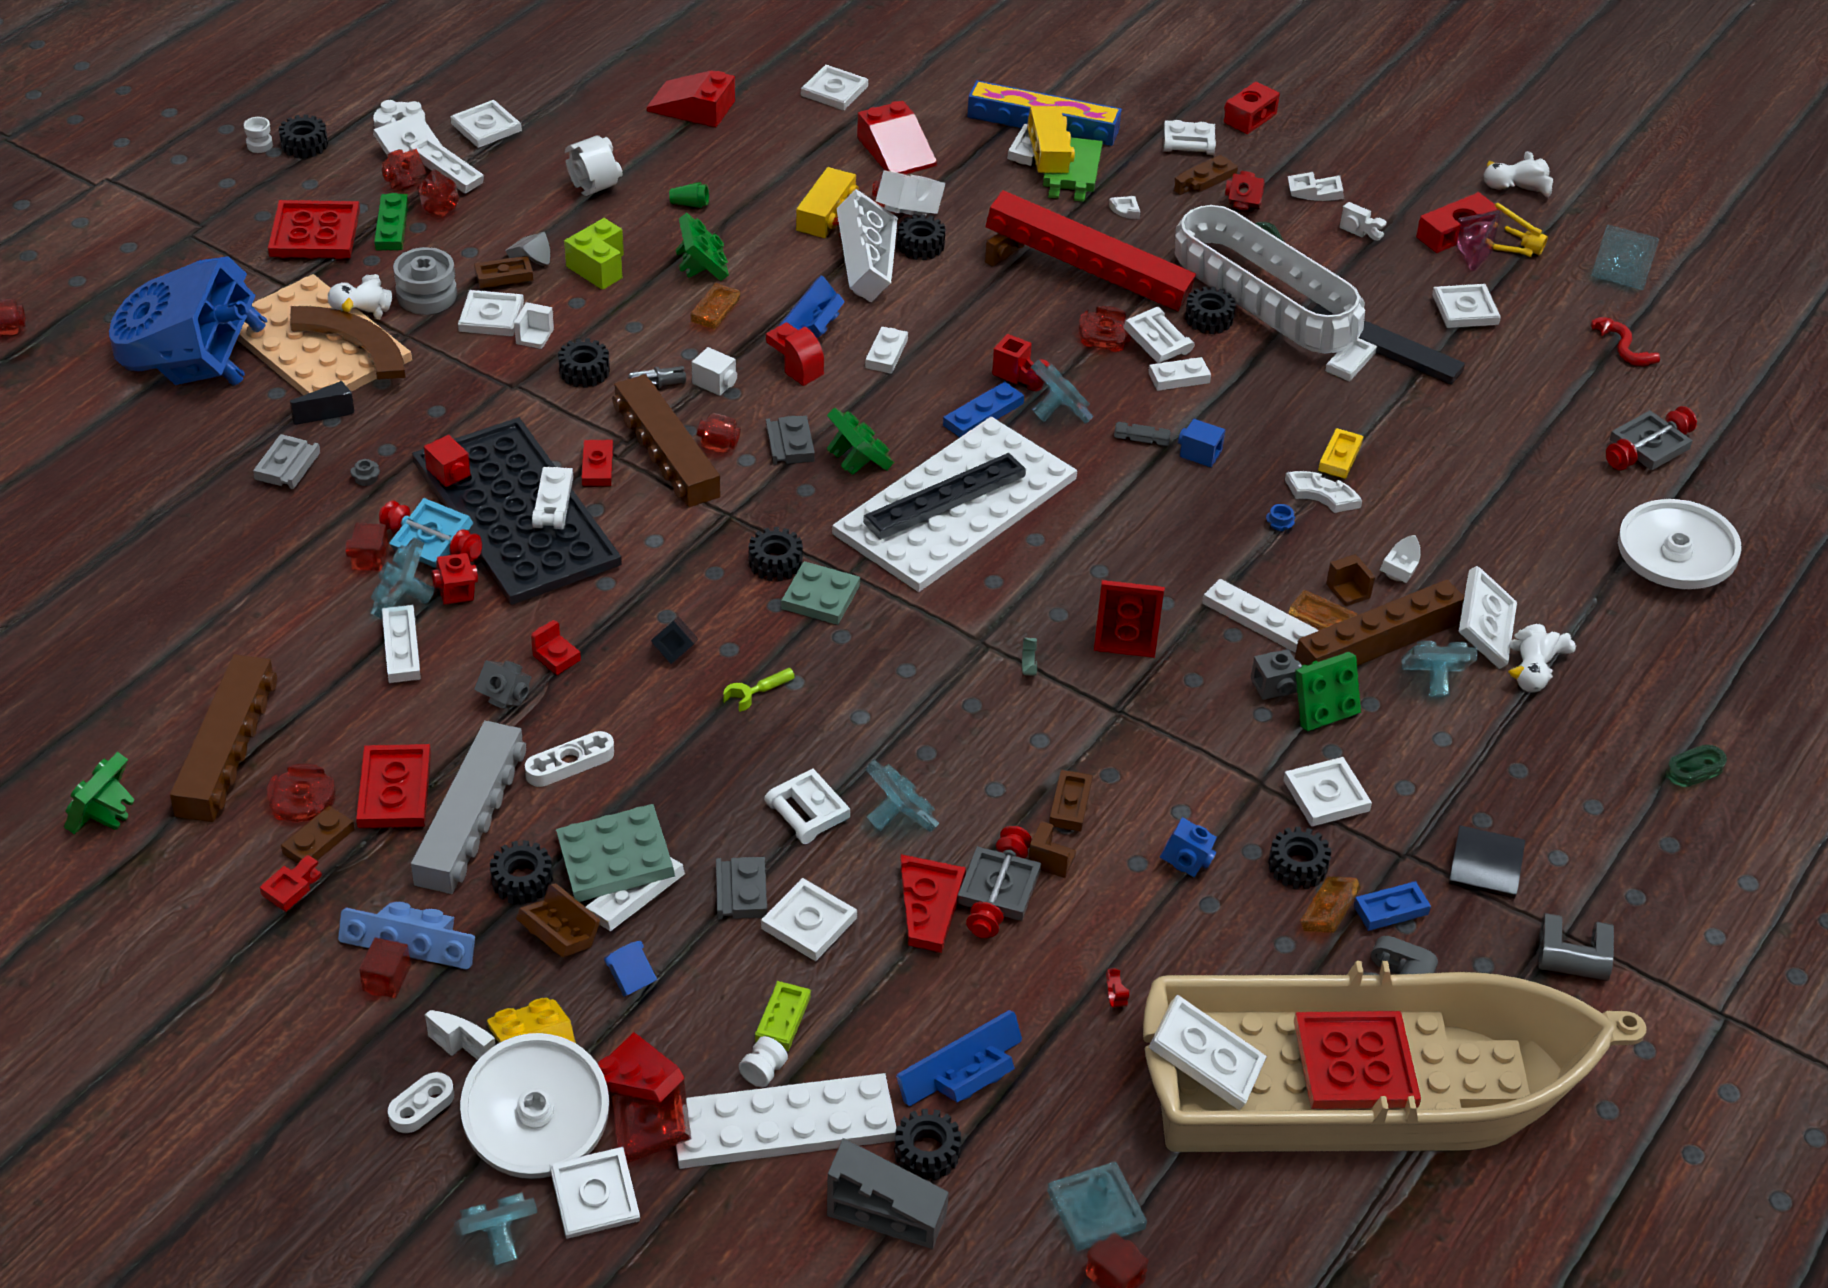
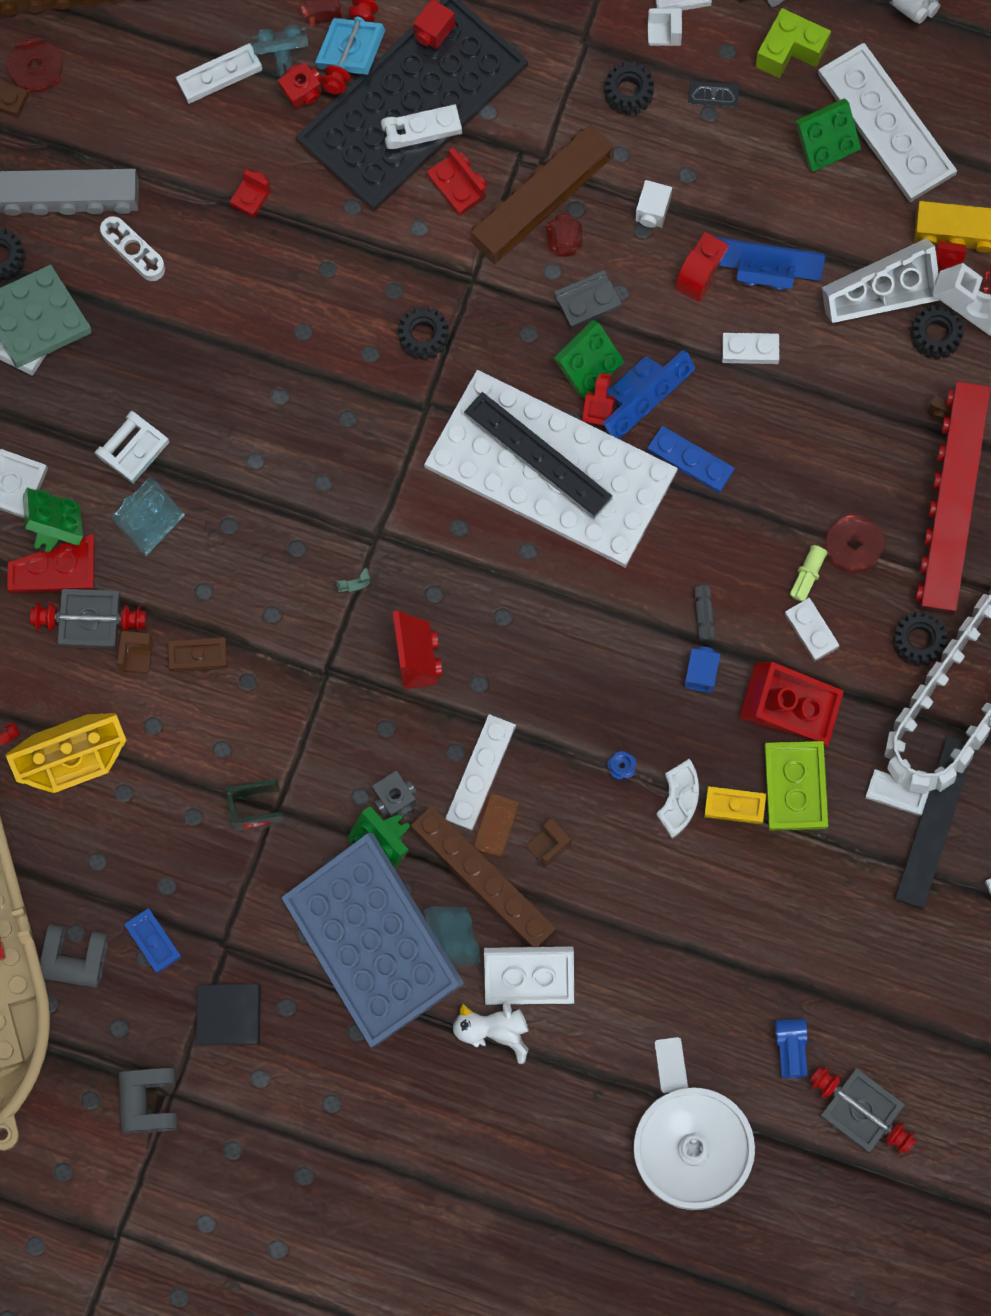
camera: 80 degrees right, 30 degrees up
red plate [356,744,431,828] -> none
dark grey brick [474,660,532,709] -> none
red plate [582,440,613,486] -> none
dark grey axle [628,366,686,389] -> none
black panel [651,616,698,664] -> none
green cone [669,182,709,208] -> none
clear orange plate [690,283,740,329] -> none
dark grey plate [716,857,767,919] -> none
lime piece [723,668,795,712] -> none
sand green plate [781,561,860,625] -> none
red brick [992,334,1053,391] -> none
clear light blue plate [1031,359,1094,424] -> none
white plate [1123,307,1195,363] -> none
blue brick [1160,817,1217,877] -> none
black tyre [1268,827,1331,890] -> none
white plate [1283,757,1372,827] -> none
clear orange plate [1300,876,1361,933] -> none
white plate [1380,535,1421,583] -> none
clear green plate [1666,745,1727,787] -> none
none -> yellow wedge [6,713,126,793]
none -> green plate [23,487,83,552]
none -> clear green piece [226,779,286,832]
none -> sand blue plate [281,833,464,1048]
none -> red bracket [426,147,487,217]
none -> red plate [582,373,615,425]
none -> blue bracket [603,350,695,439]
none -> white sticker [655,1037,688,1093]
none -> black sticker [688,81,739,108]
none -> red slope [739,661,844,746]
none -> lime plate [765,741,828,831]
none -> blue piece [775,1018,807,1079]
none -> yellowish green axle [790,545,828,602]
none -> white plate [818,43,957,202]

